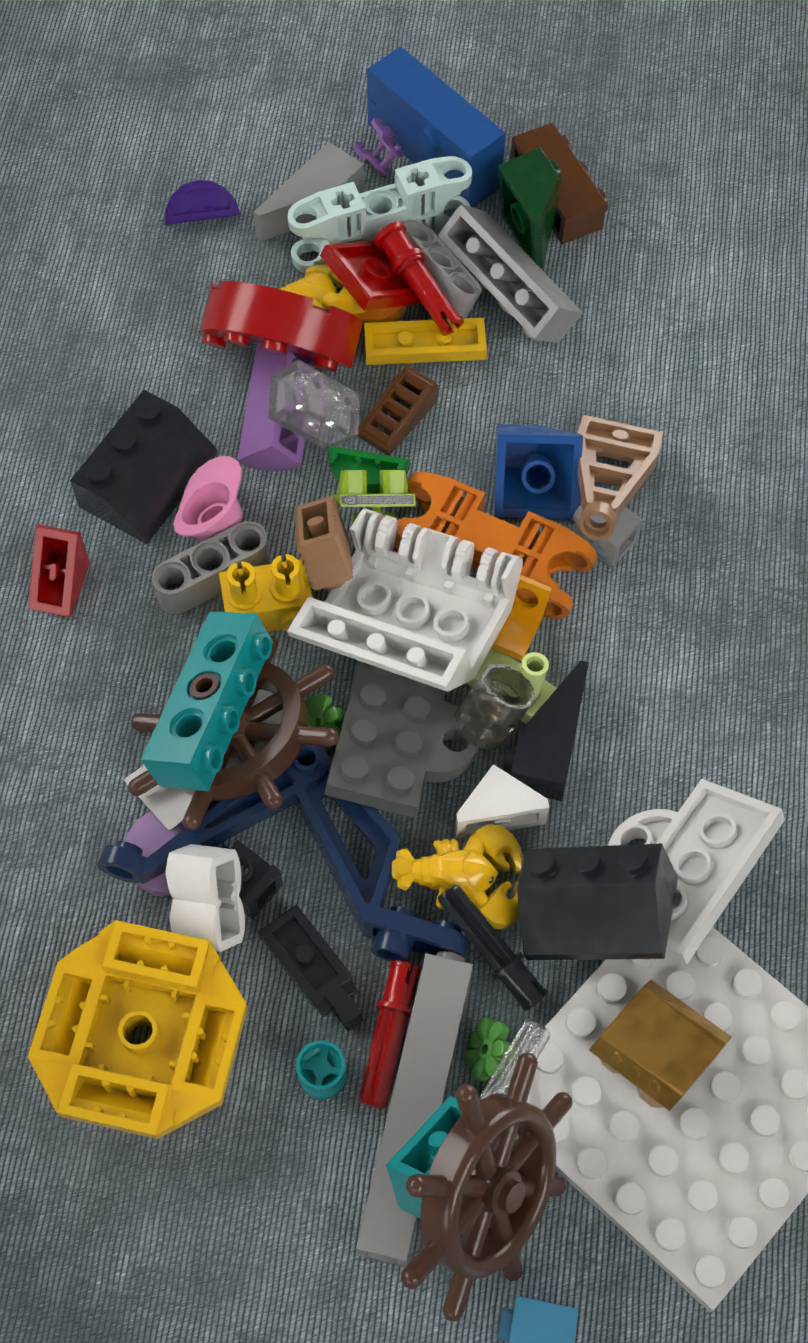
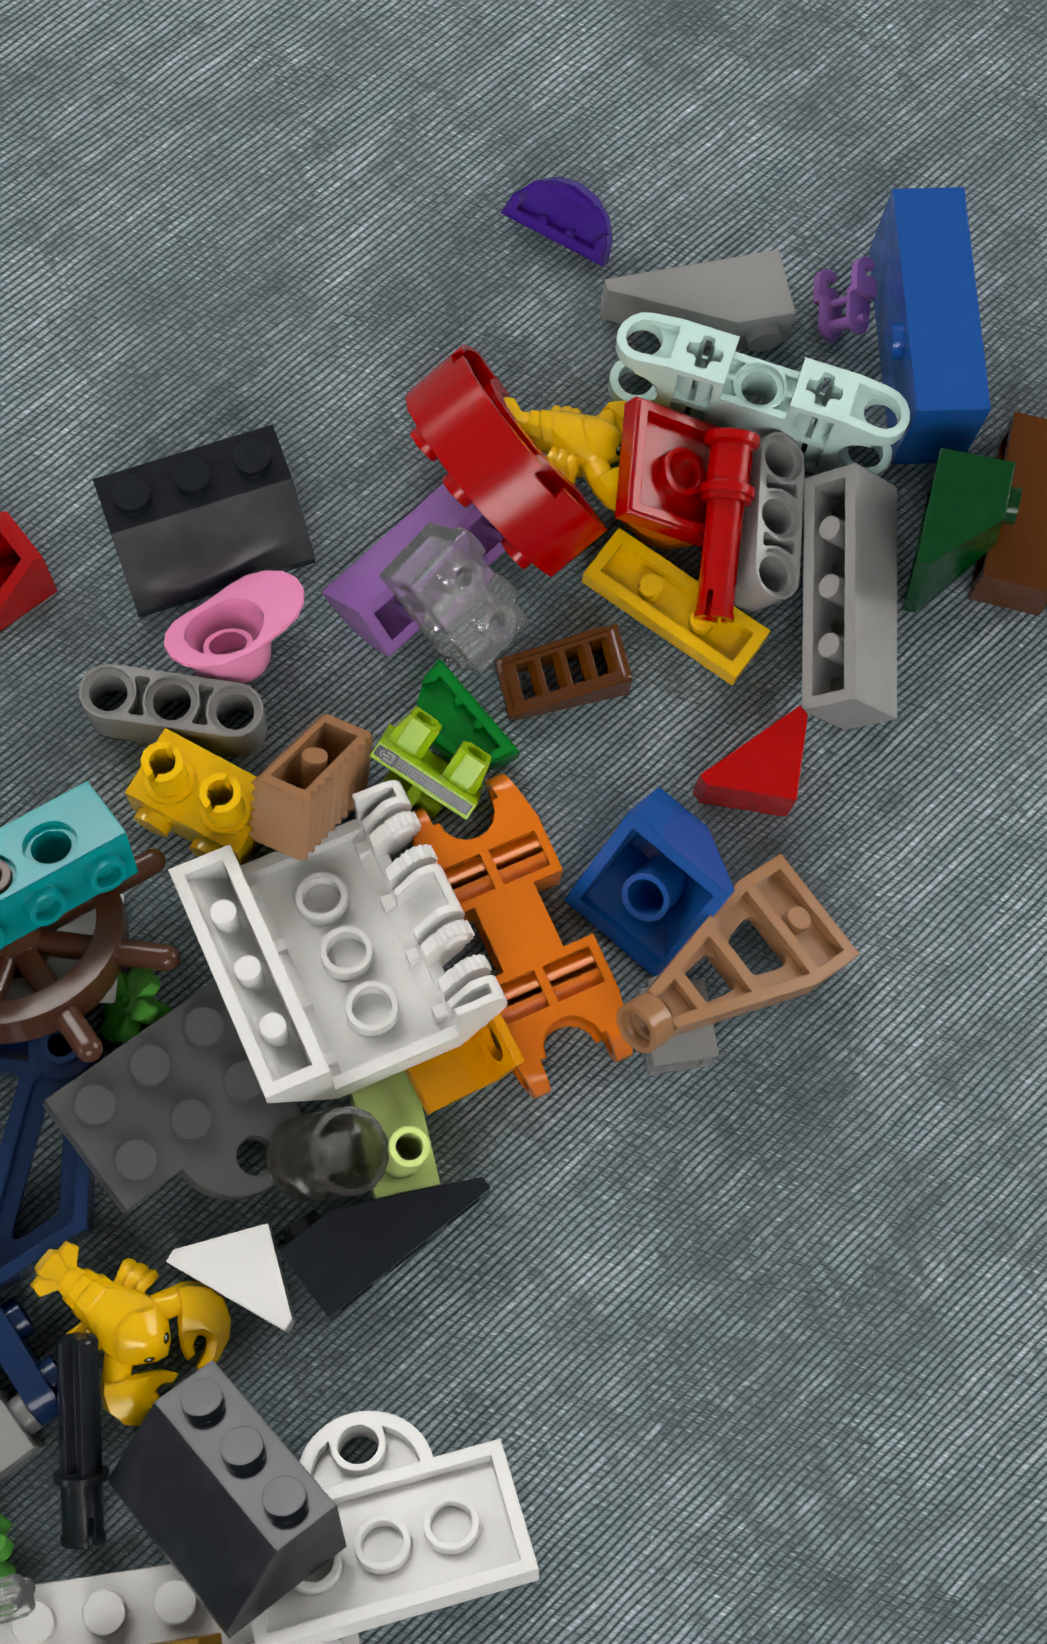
camera: 30 degrees right, 10 degrees up
none -> red slope [692,705,808,817]

